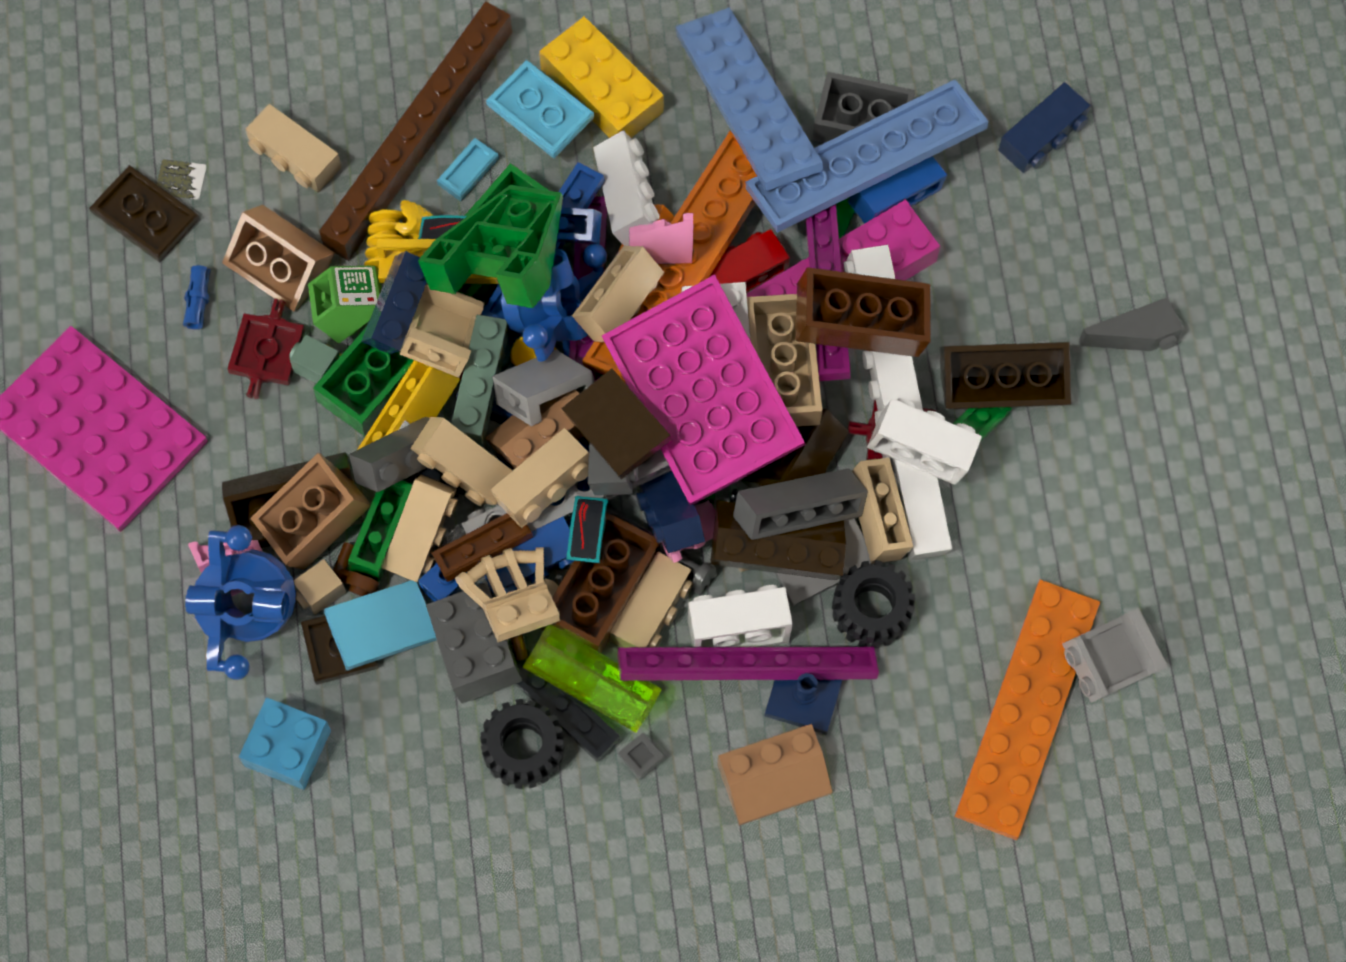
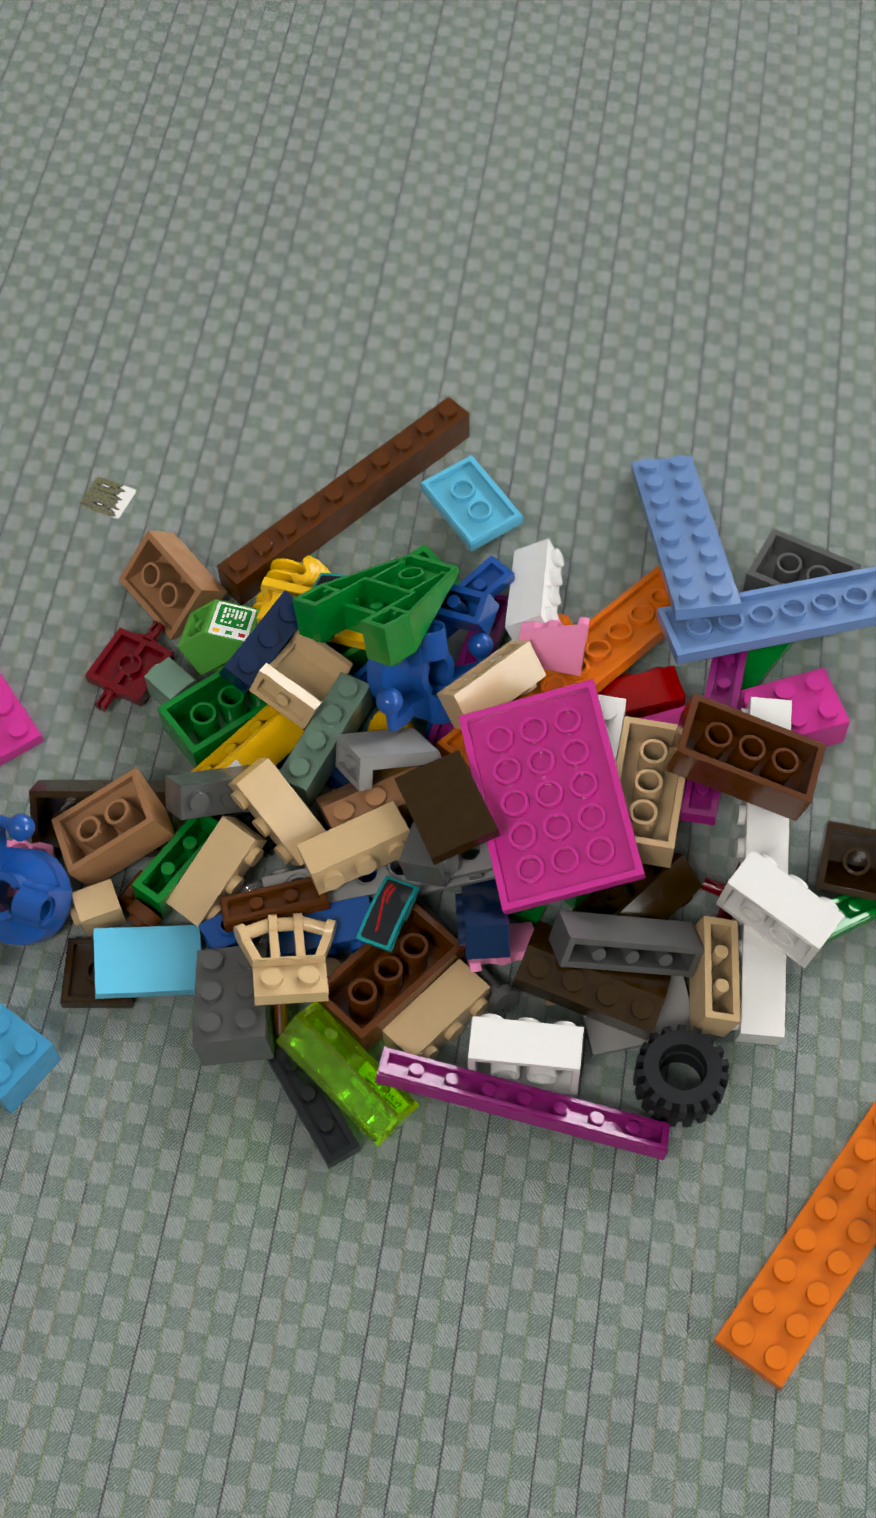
camera: 20 degrees right, 10 degrees down
dark brown tile [89,165,200,263] -> none
blue pin [183,265,211,330] -> none
tan brick [246,104,342,193] -> none
medium azure tile [437,138,499,201] -> none
black tyre [480,699,564,789] -> none
yellow brick [539,16,664,138] -> none
dark grey plate [618,732,664,780] -> none
medium nougat slope [717,724,832,826] -> none
dark blue tile [764,673,842,735] -> none
blue brick [848,156,947,224] -> none

